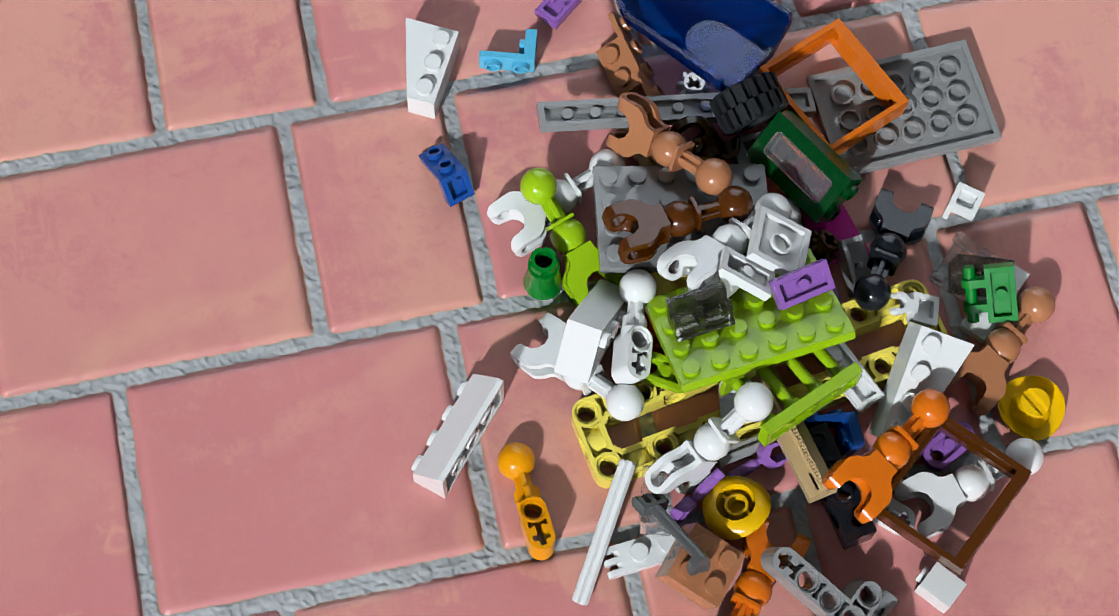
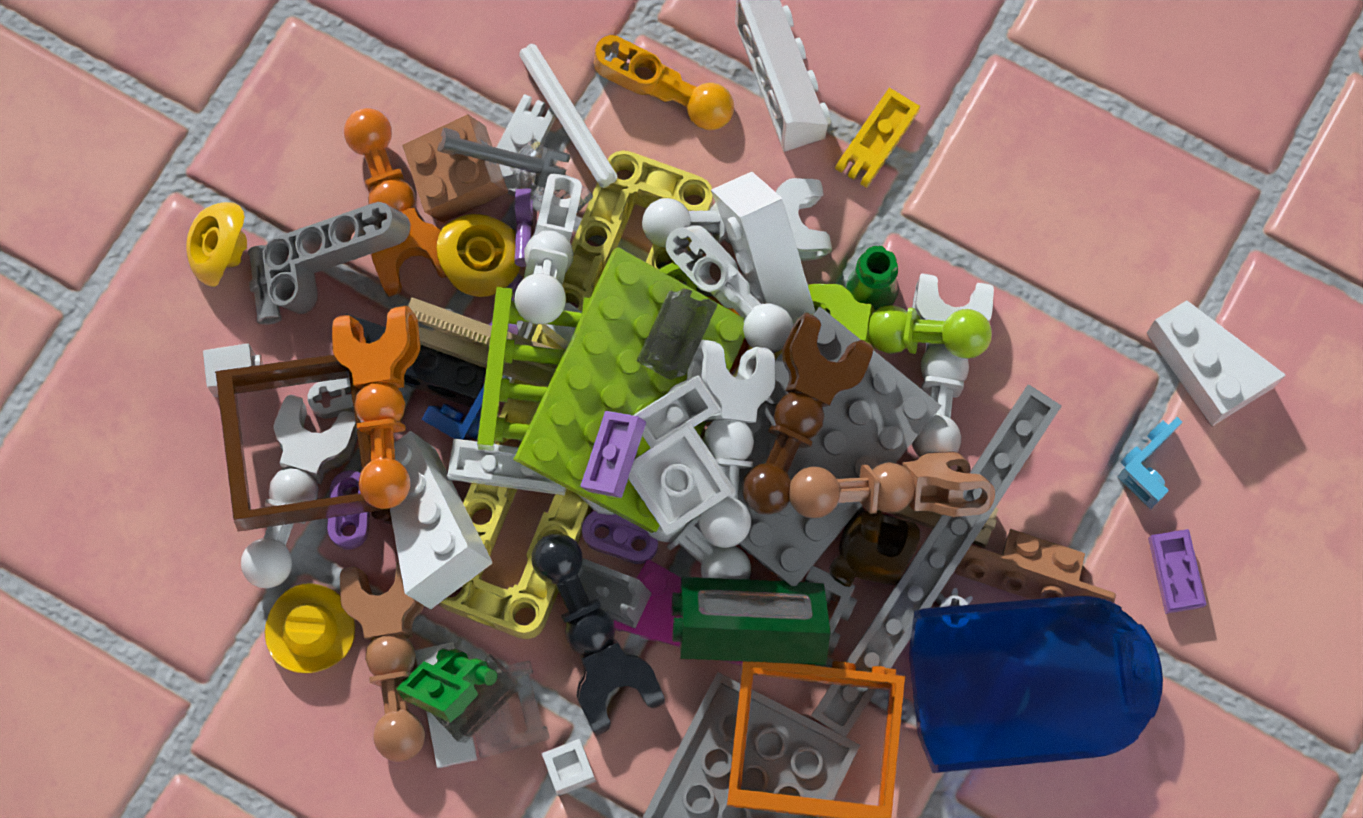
camera: 135 degrees right, 5 degrees up
blue bracket [419,143,475,207] -> none
black tyre [709,72,789,135] -> none
dark brown gear [809,229,839,264] -> none
white plate [889,291,940,328] -> none
none -> yellow hinge [835,87,921,188]

